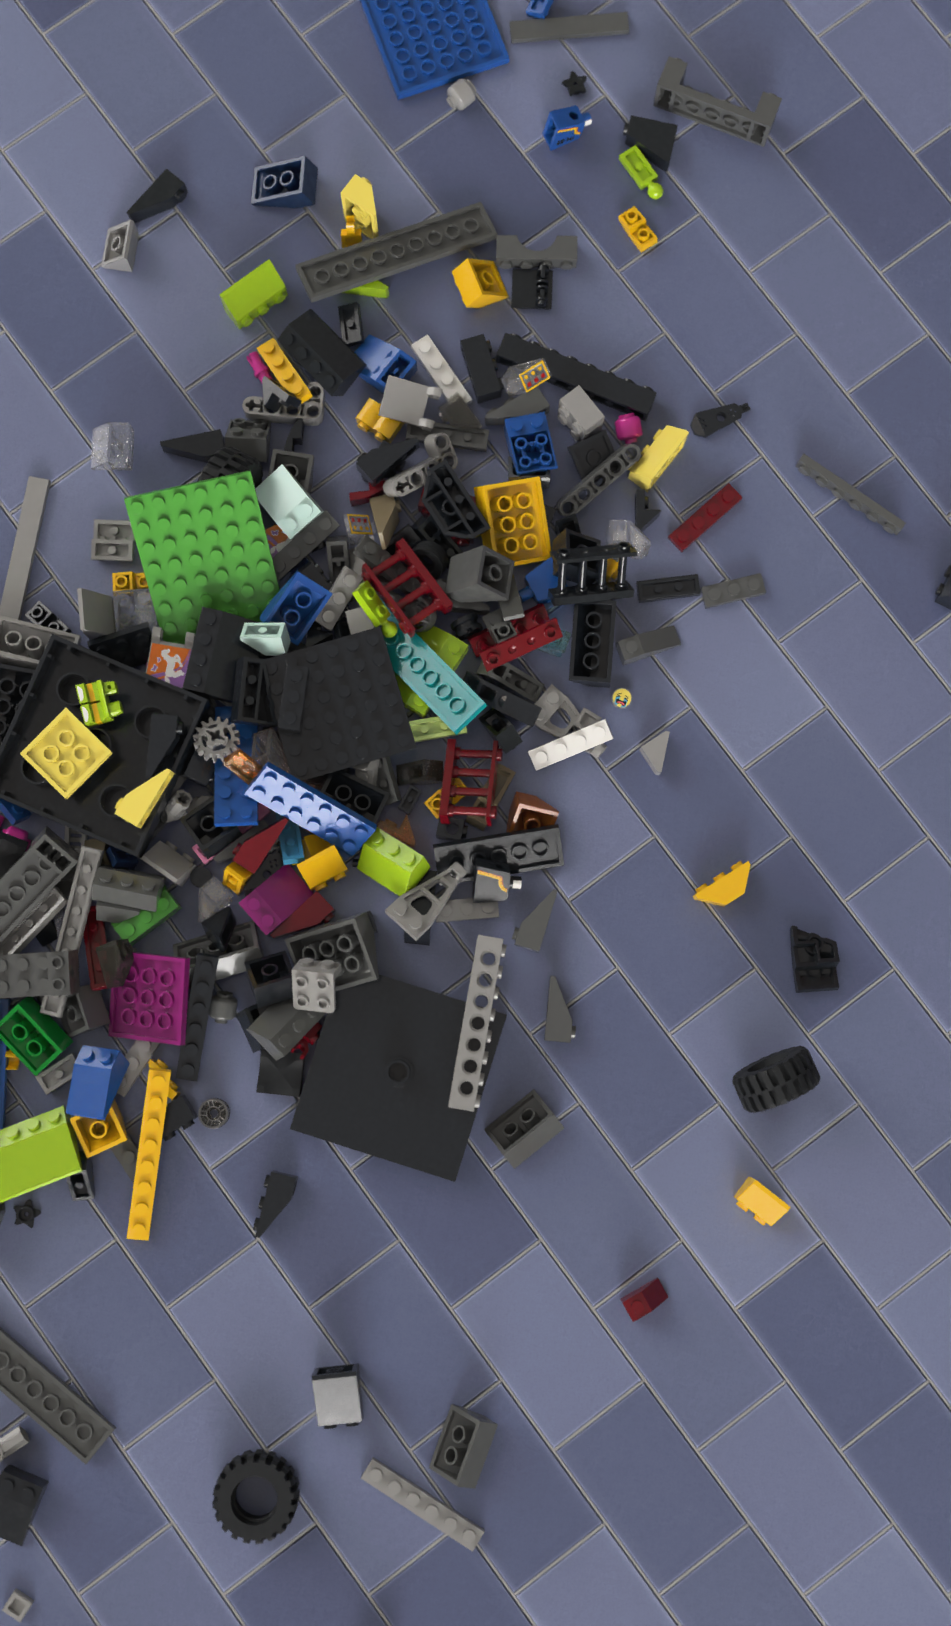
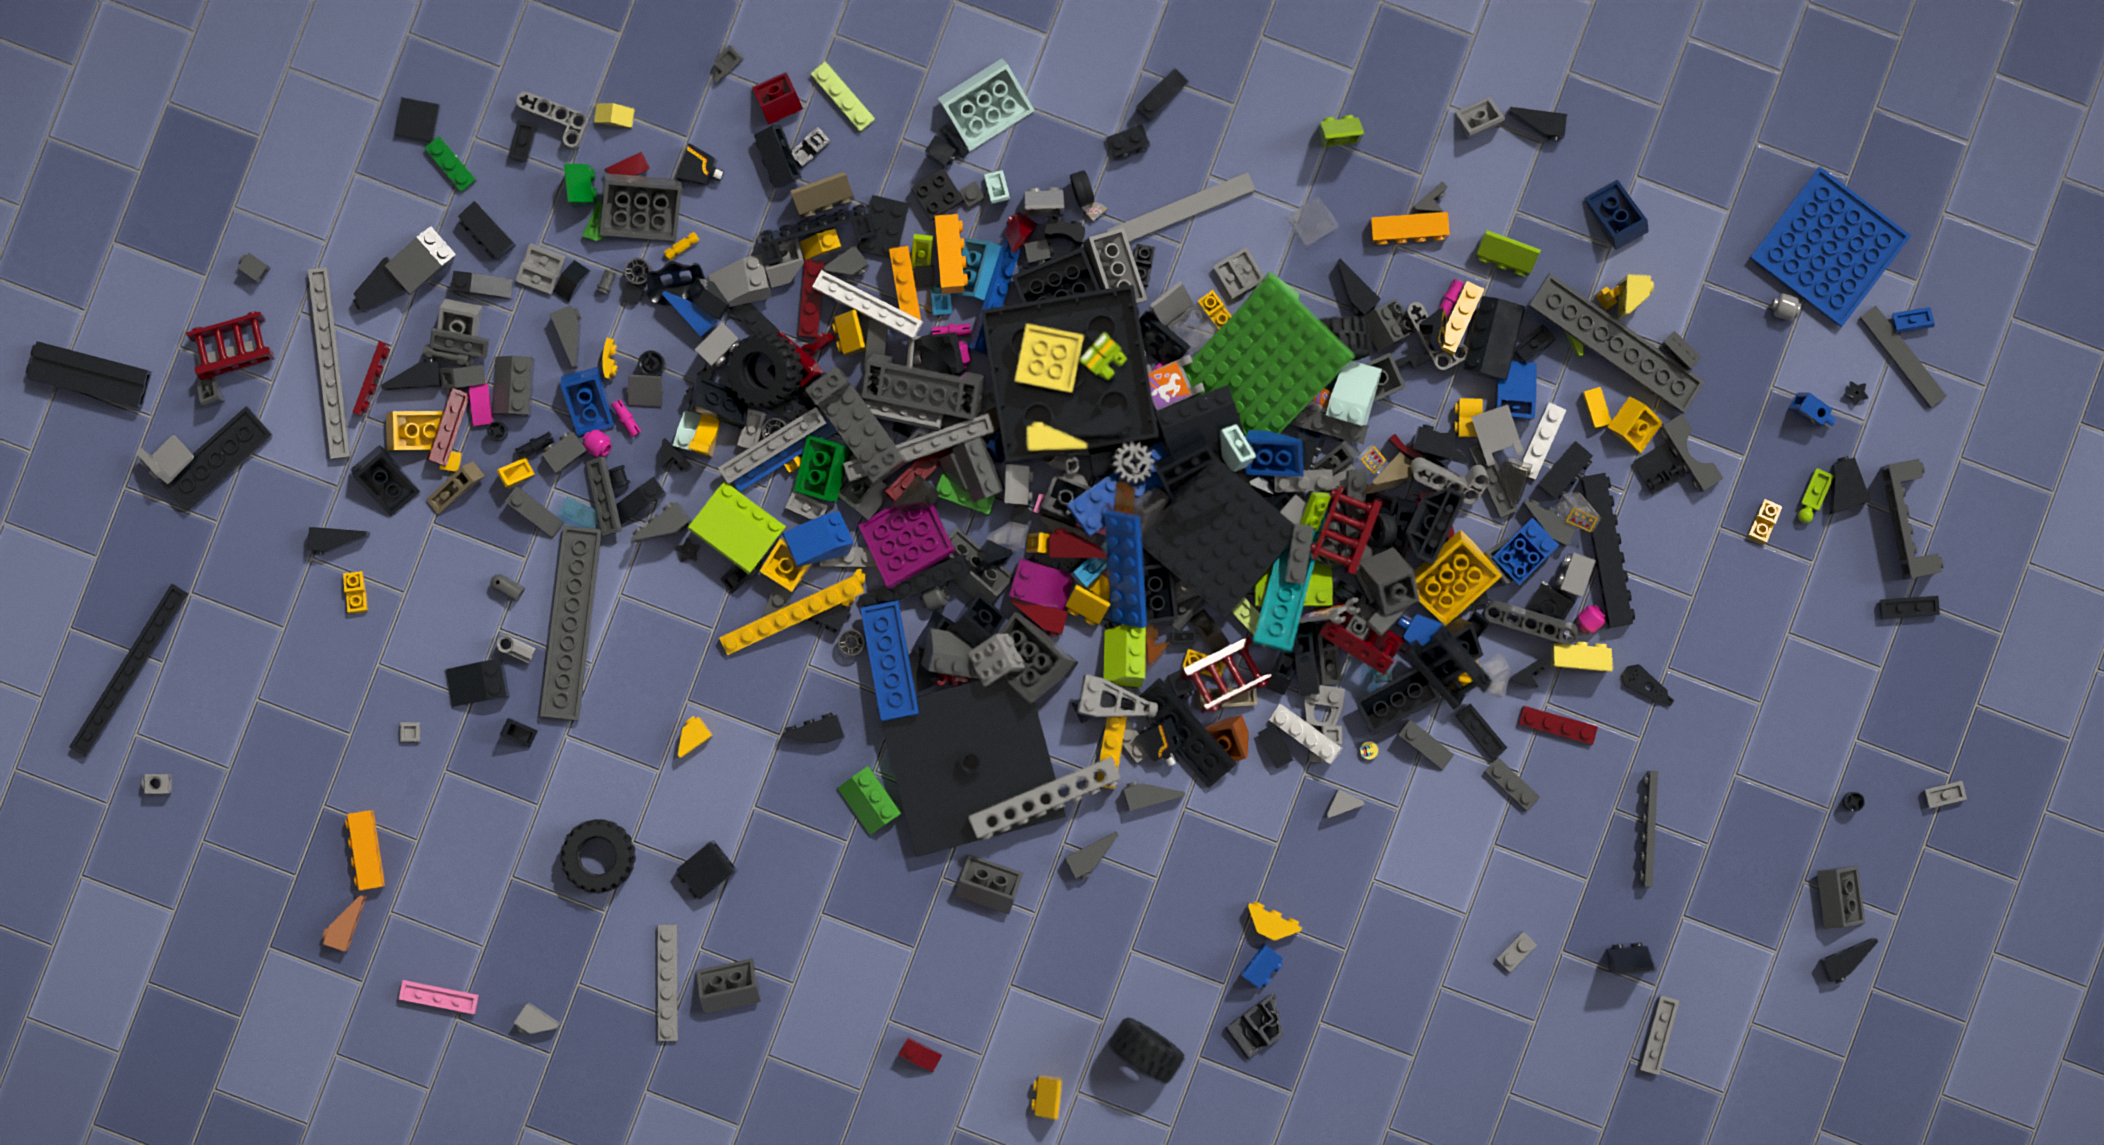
camera: 60 degrees right, 5 degrees up
none -> black slope [500,718,538,748]
none -> yellow slope [678,716,713,758]
none -> bright green slope [838,766,901,835]
none -> blue plate [860,601,920,722]
none -> yellow plate [1096,717,1127,789]
none -> blue slope [1241,943,1283,989]
none -> black slope [1258,724,1294,769]
none -> dark grey plate [1284,523,1313,584]
none -> light grey flag [1299,597,1361,623]
none -> lime slope [1319,115,1364,147]
none -> light orange brick [1370,212,1450,245]
none -> dark grey slope [1412,181,1447,213]
none -> light grey plate [1496,931,1537,972]
none -> yellow slope [1582,387,1611,429]
none -> dark grey bracket [1661,331,1701,370]
none -> black wheel [1842,792,1865,811]
none -> black plate [1879,596,1940,619]

